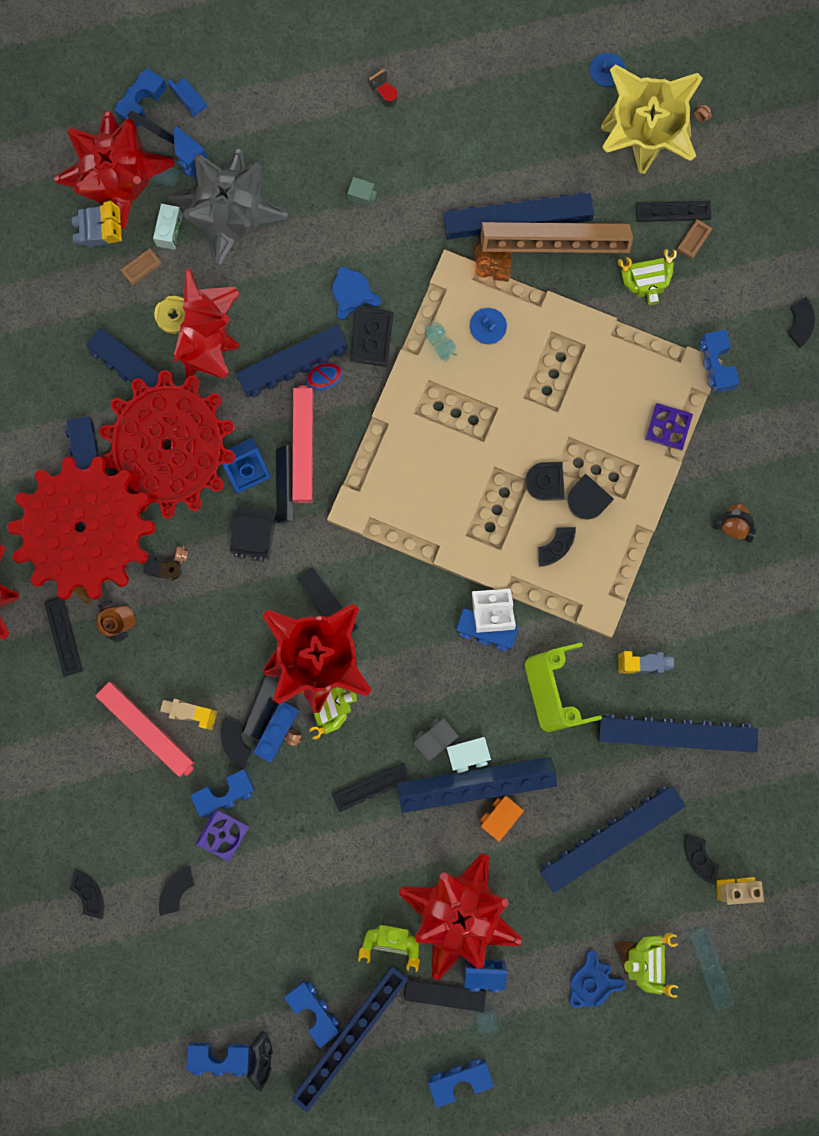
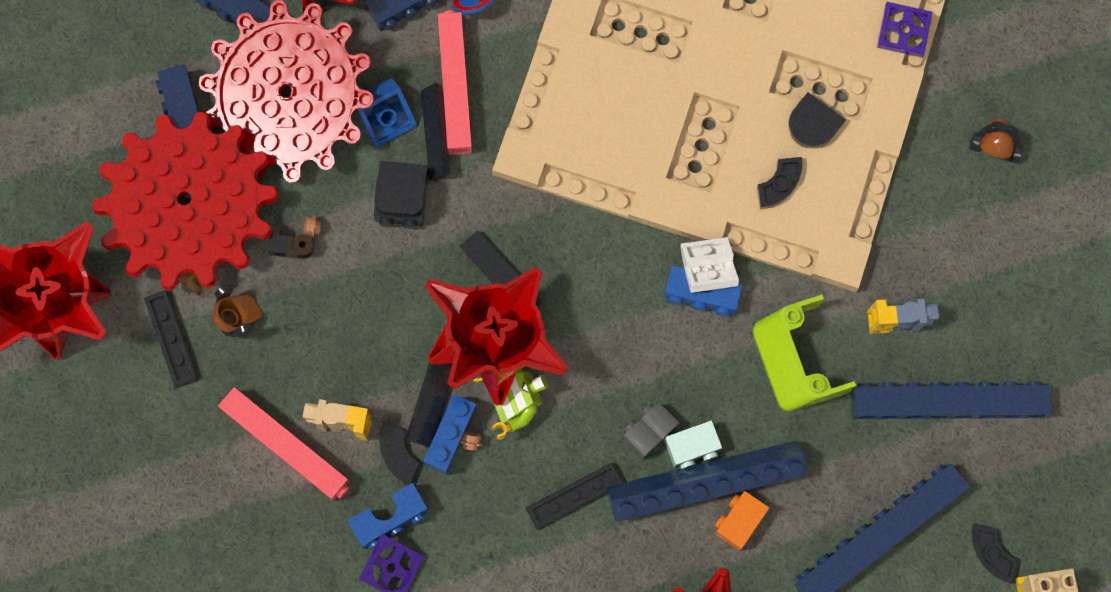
camera: 10 degrees left, 5 degrees down
black tile [525,461,565,501] -> none

